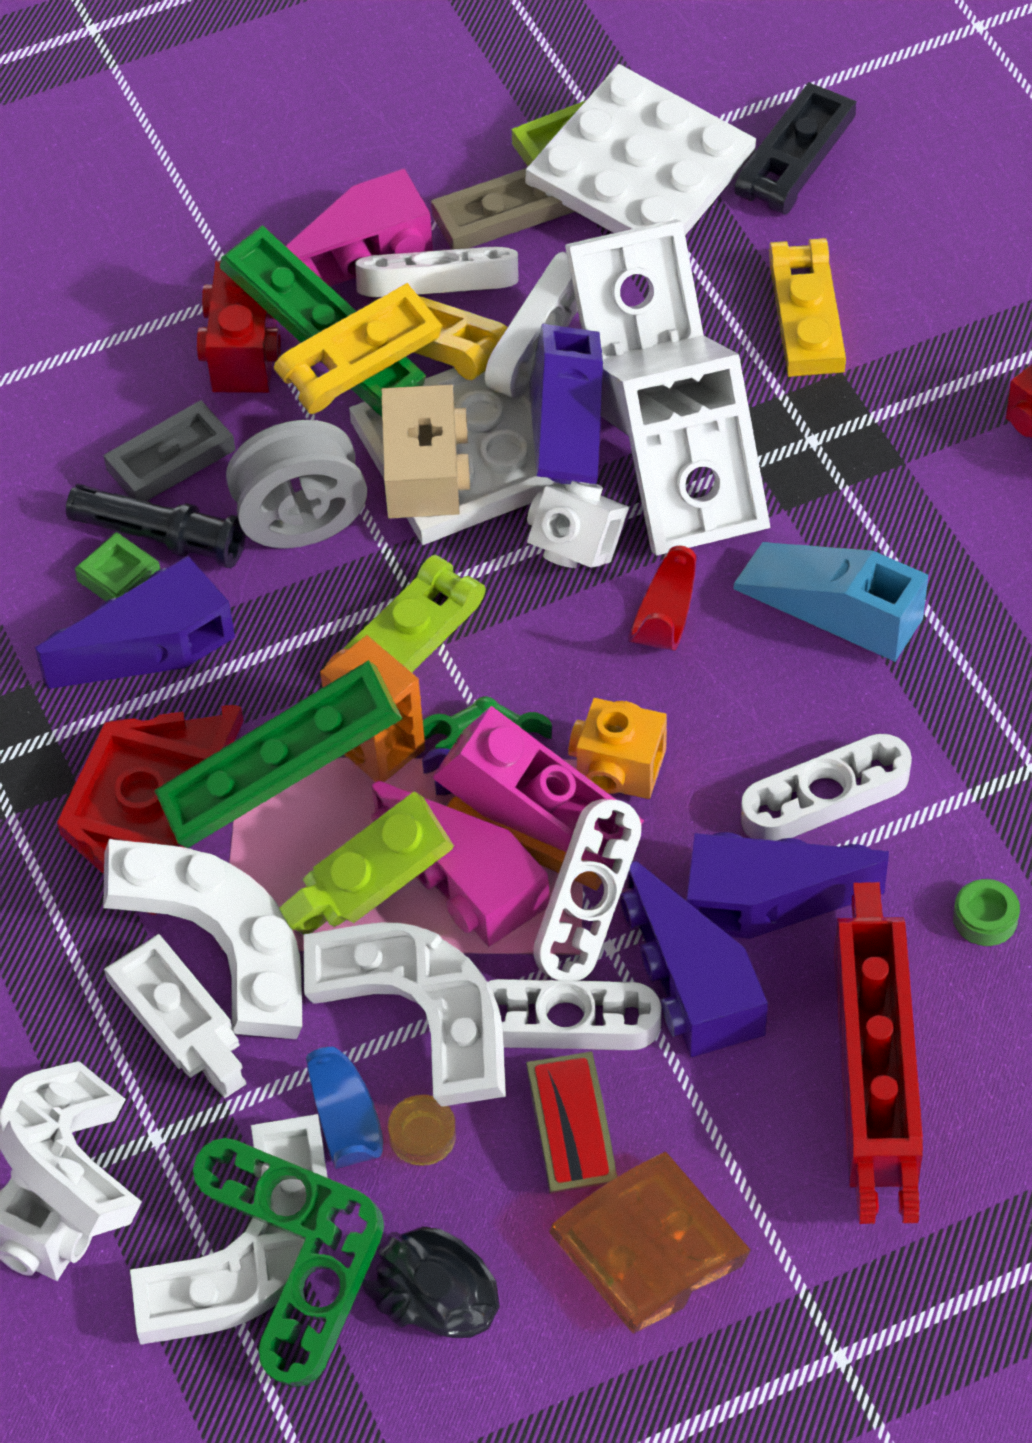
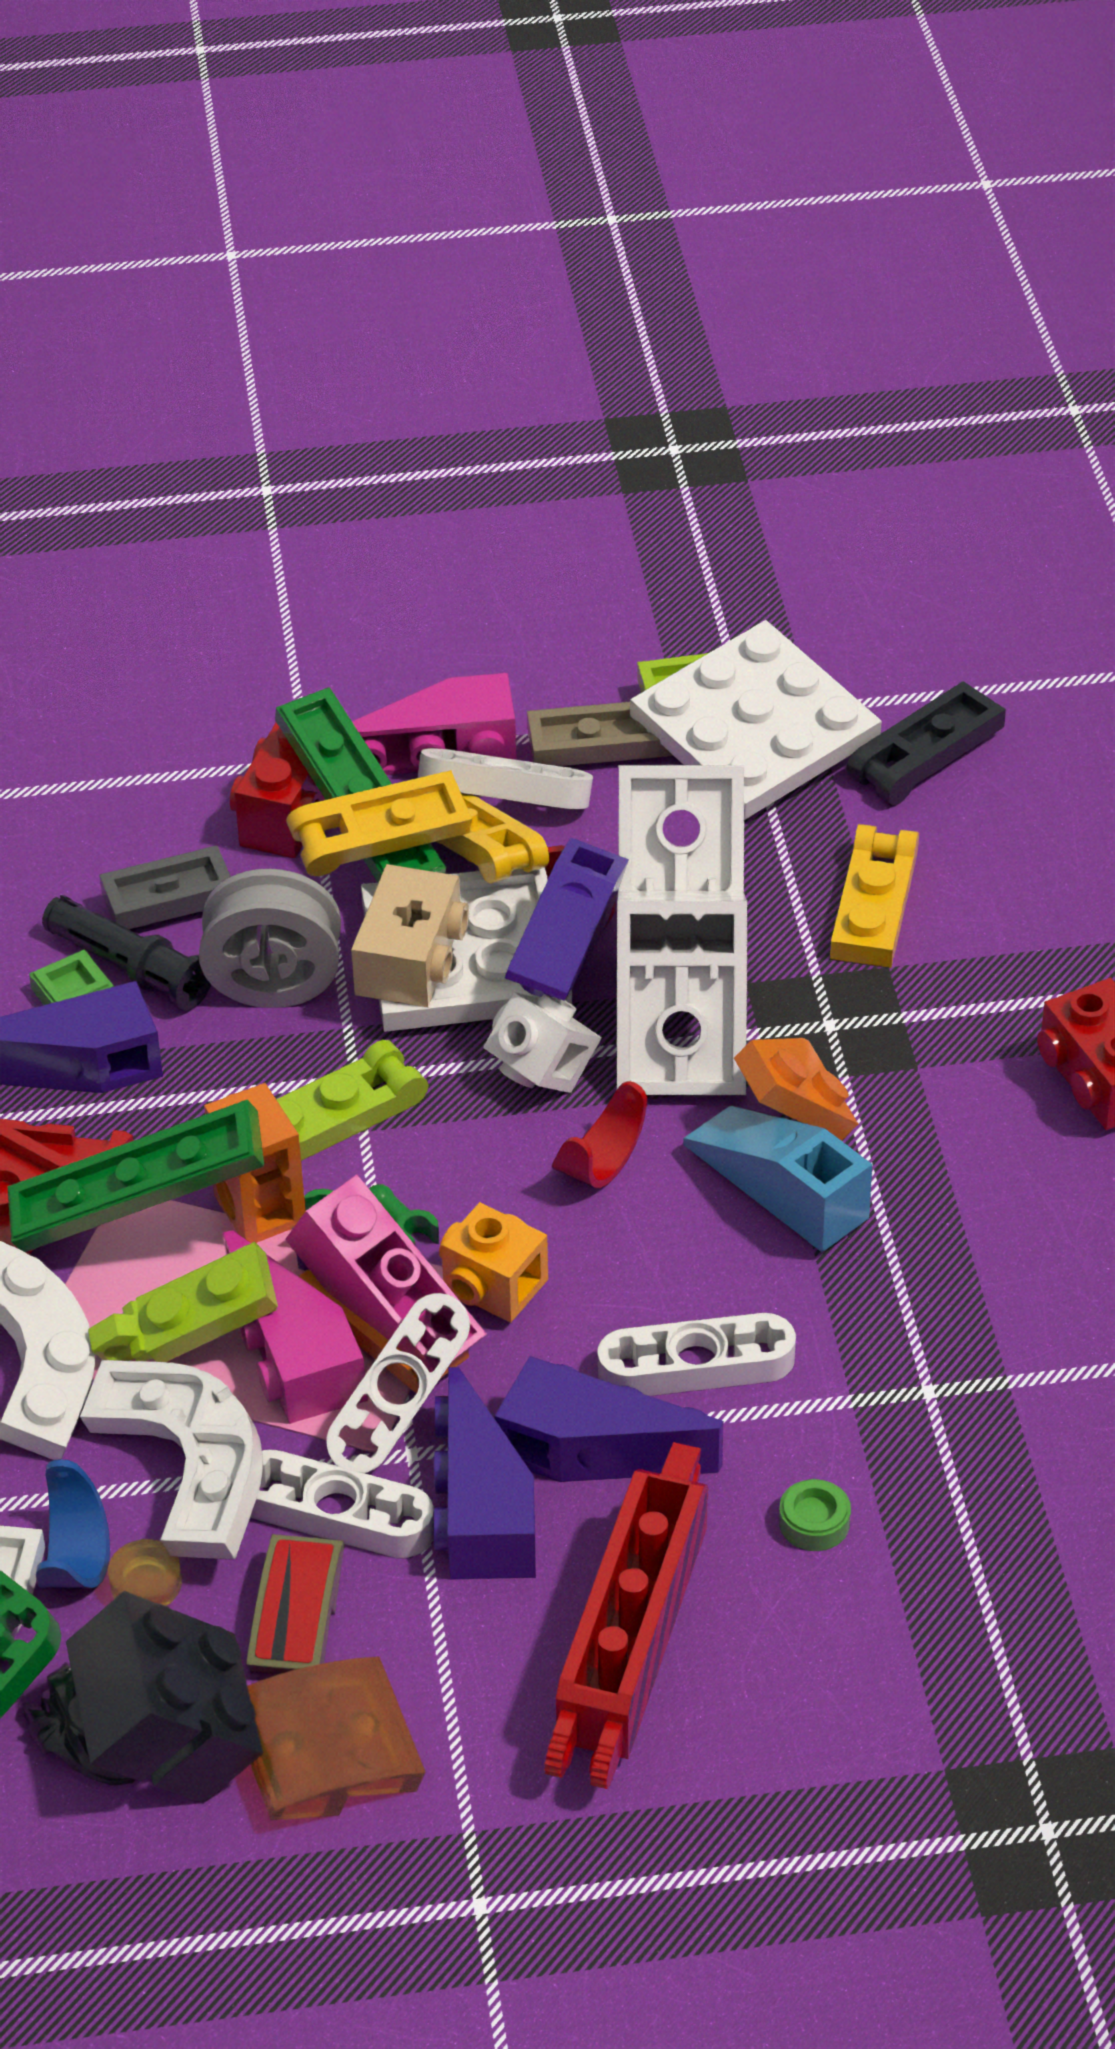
camera: 15 degrees right, 10 degrees down
white beam [485,252,578,398] -> none
none -> black piece [66,1591,263,1803]
none -> orange wing [734,1038,858,1141]

